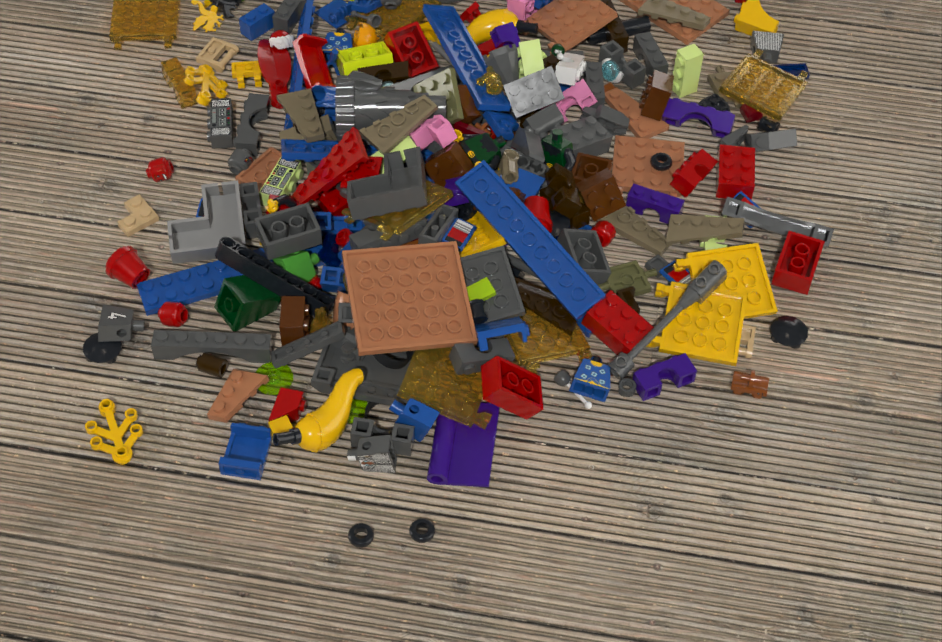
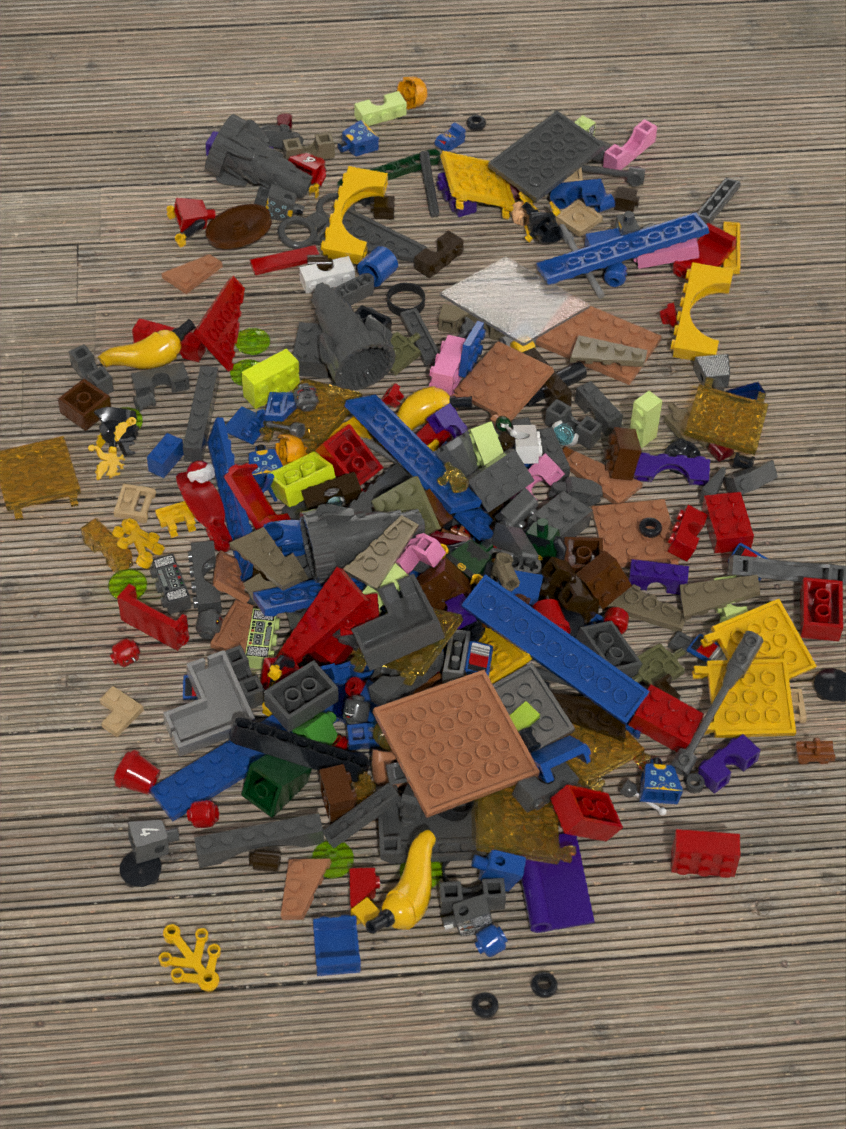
camera: 15 degrees left, 0 degrees up
none -> clear neon green dish [108,569,147,600]
none -> red panel [117,584,189,651]
none -> nougat wing [212,550,250,604]
none -> dark grey head [343,695,370,724]
none -> blue head [474,925,508,957]
none -> red brick [671,829,740,878]

